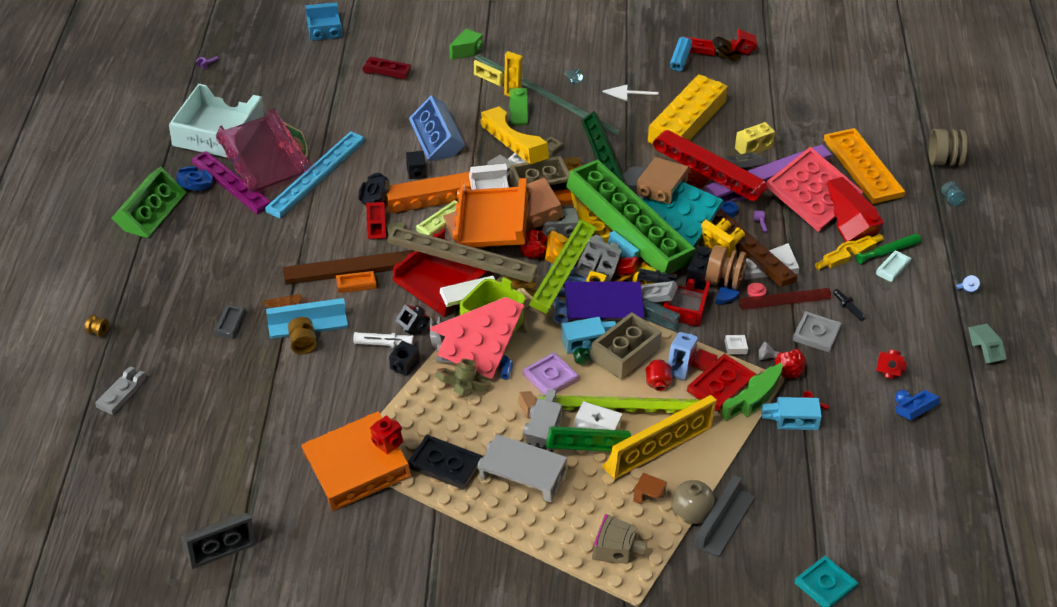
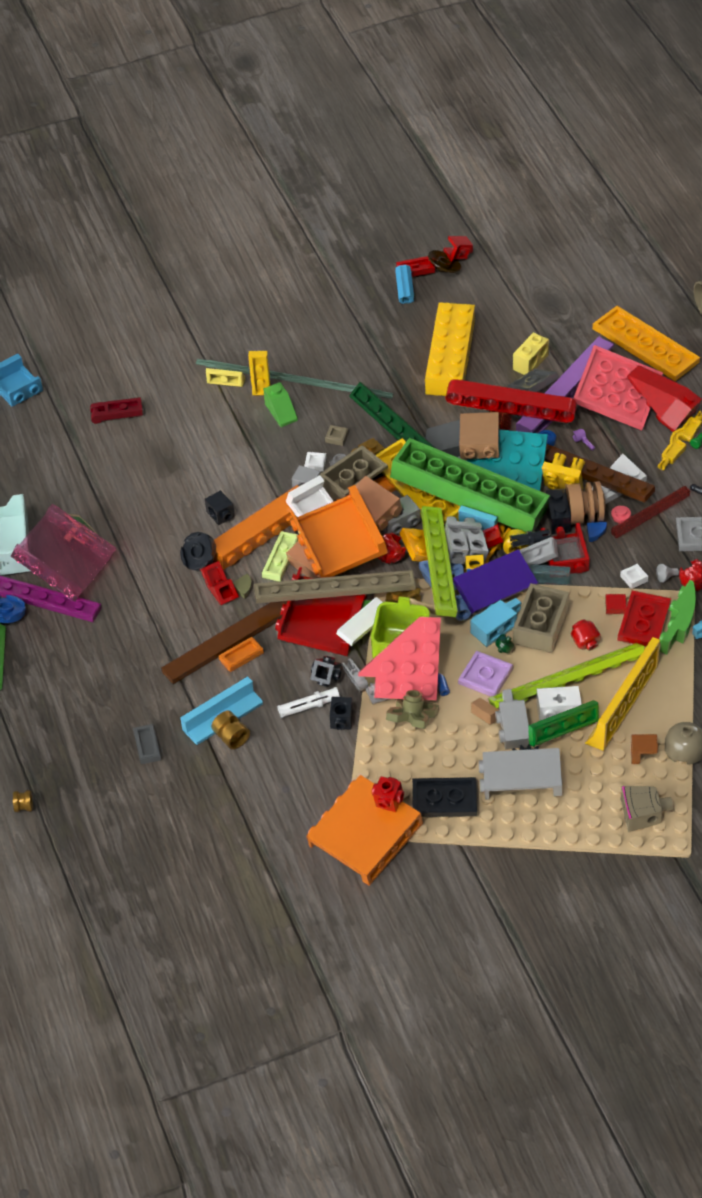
camera: 20 degrees left, 5 degrees up
light grey hinge [95,367,146,415] -> none
dark grey slope [181,513,255,569] -> none
clear orange slope [262,294,302,308] -> none
medium azure tile [265,131,365,219] -> none
medium blue slope [409,95,465,161] -> none
bright green slope [449,29,484,59] -> none
yellow arch [480,107,549,165] -> none
clear light blue rock [565,69,583,85] -> none
white piece [602,85,659,101] -> none
light blue torso [668,332,698,380] -> none

